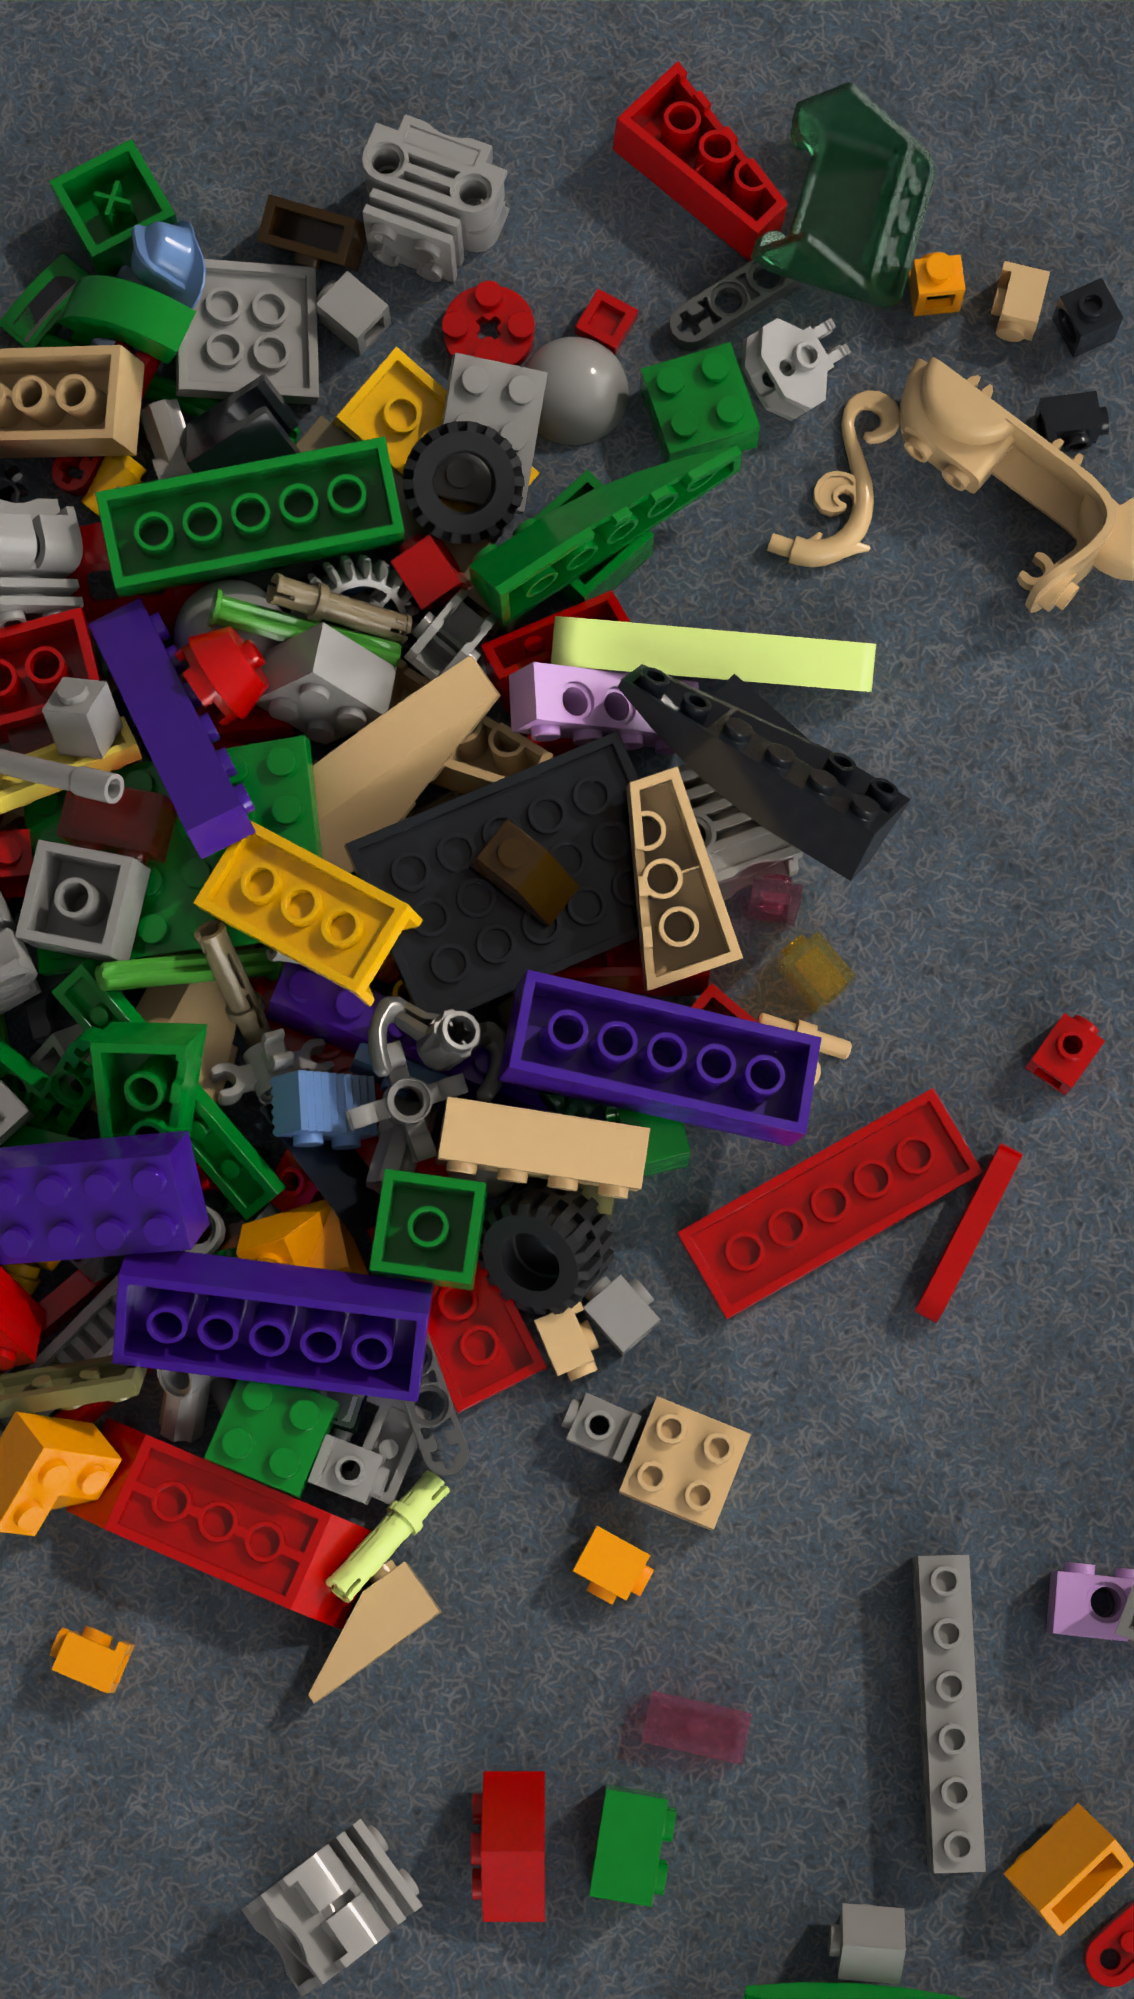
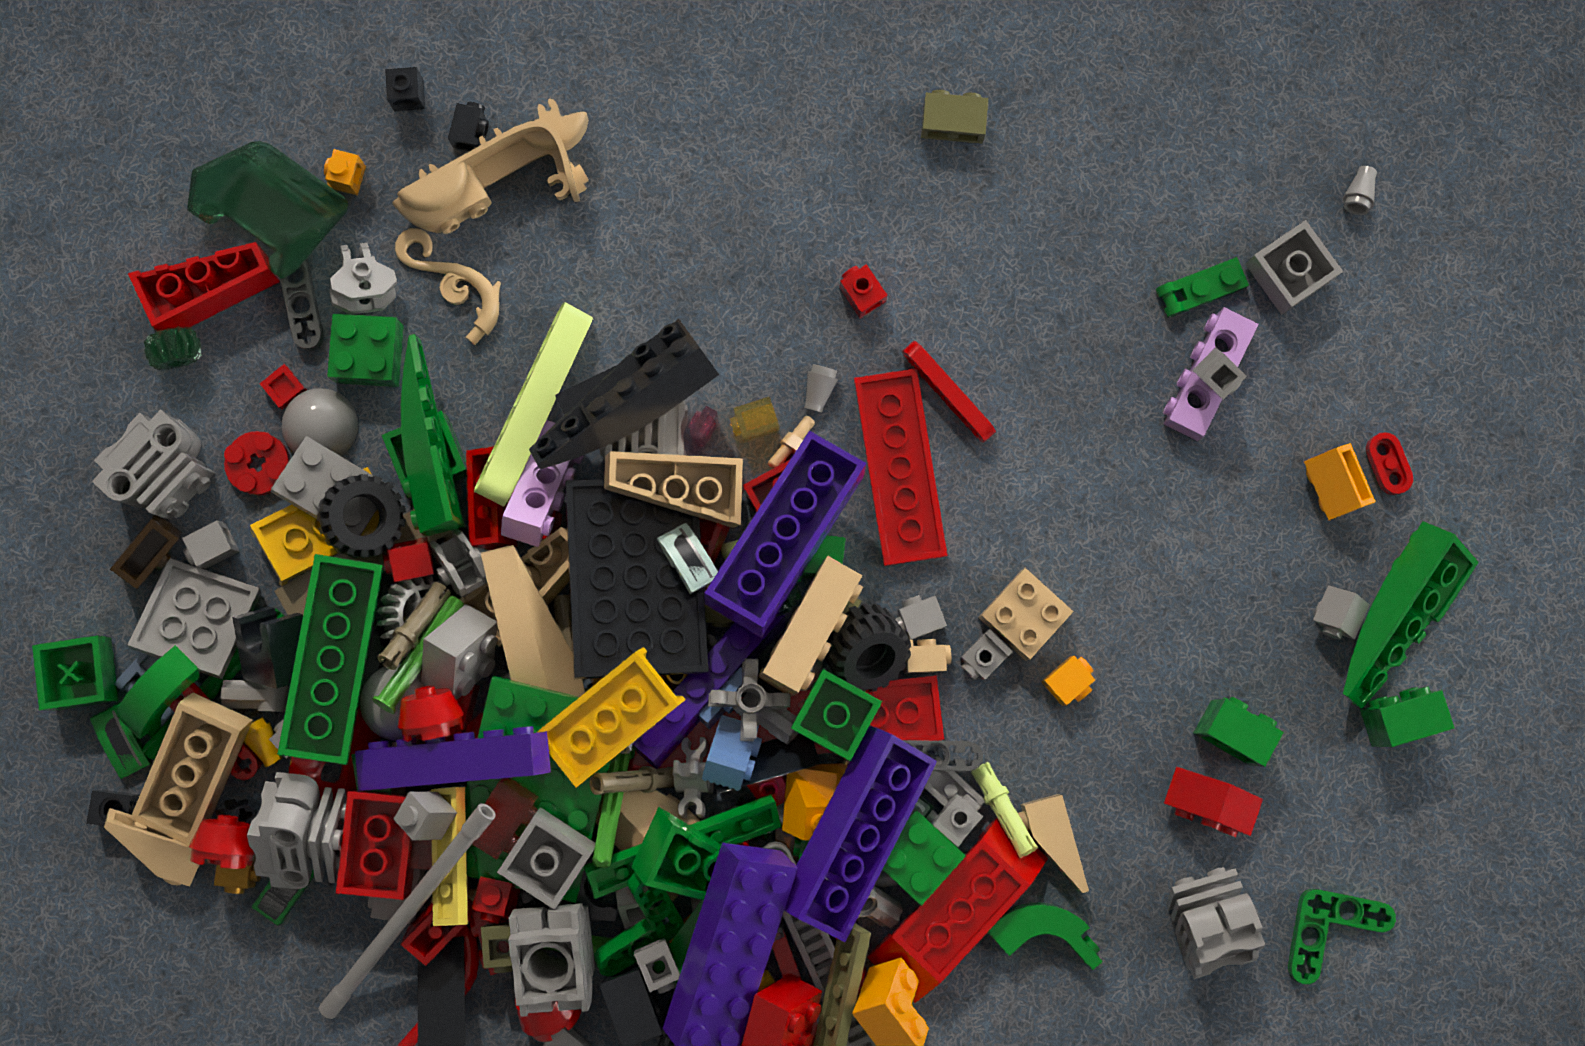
camera: 75 degrees left, 5 degrees up
light orange brick [50,1625,135,1694] -> none
medium blue piece [131,220,206,309] -> none
dark grey piece [368,996,506,1103] -> none
dark brown slope [470,819,580,927] -> none
clear pink plate [641,1690,752,1765] -> none
light grey brick [912,1555,986,1873] -> none
tan brick [991,261,1050,342] -> none
none -> clear green gear [144,326,202,370]
none -> light aqua slope [657,523,718,594]
none -> light grey cone [804,364,838,413]
none -> green arch [988,902,1103,970]

